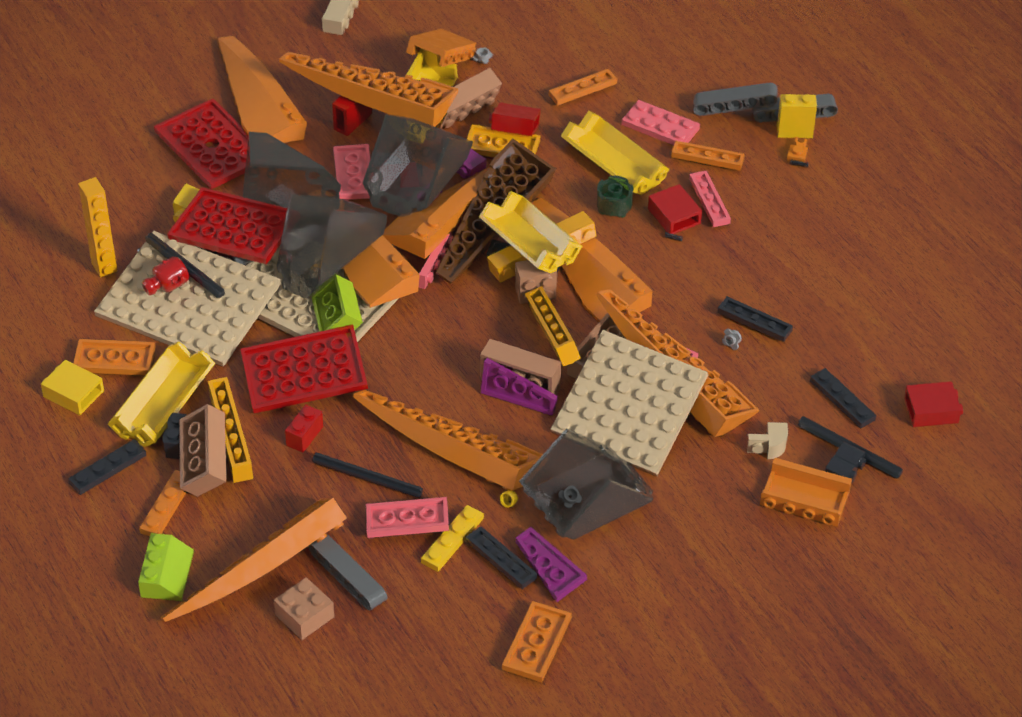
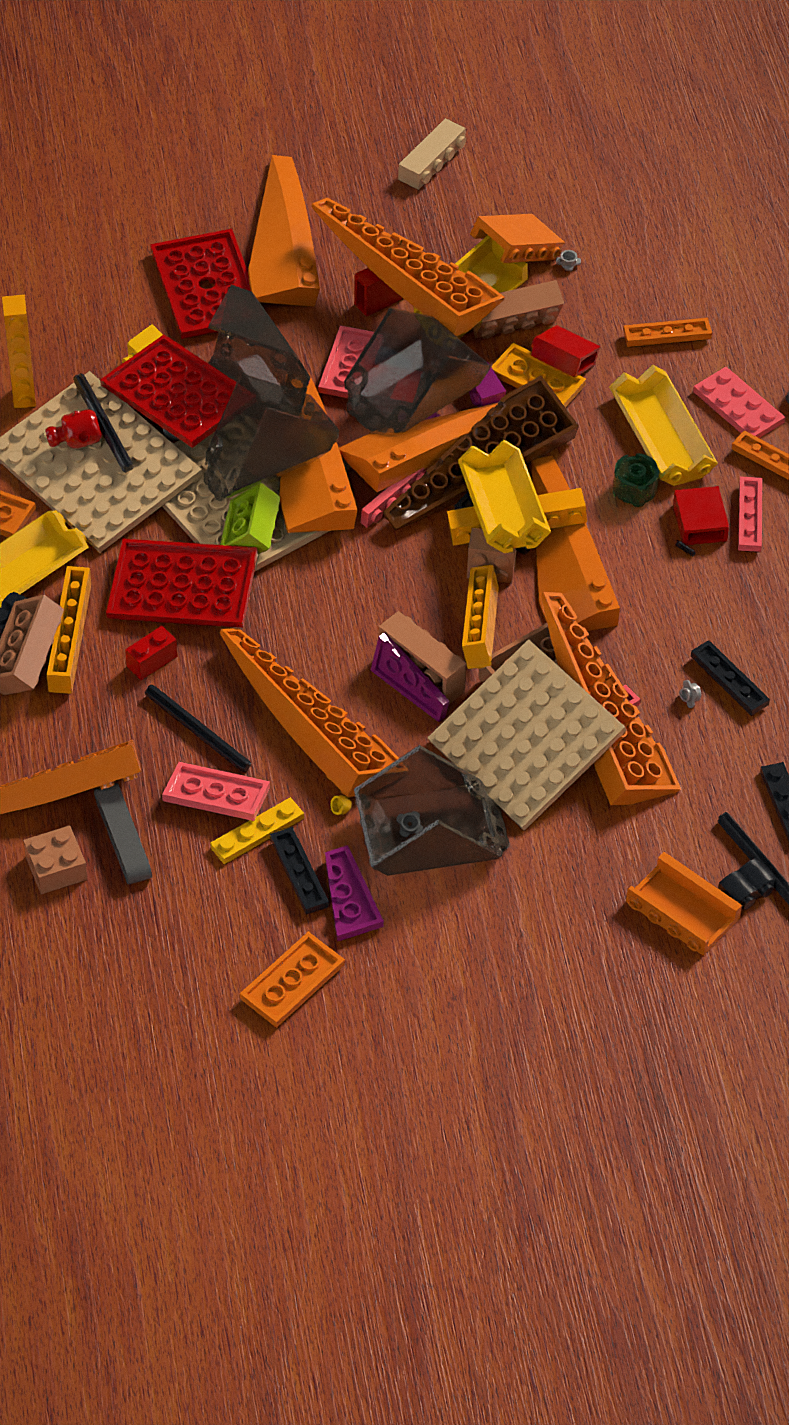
camera: 20 degrees right, 5 degrees up
tan brick [747,422,788,459] -> none

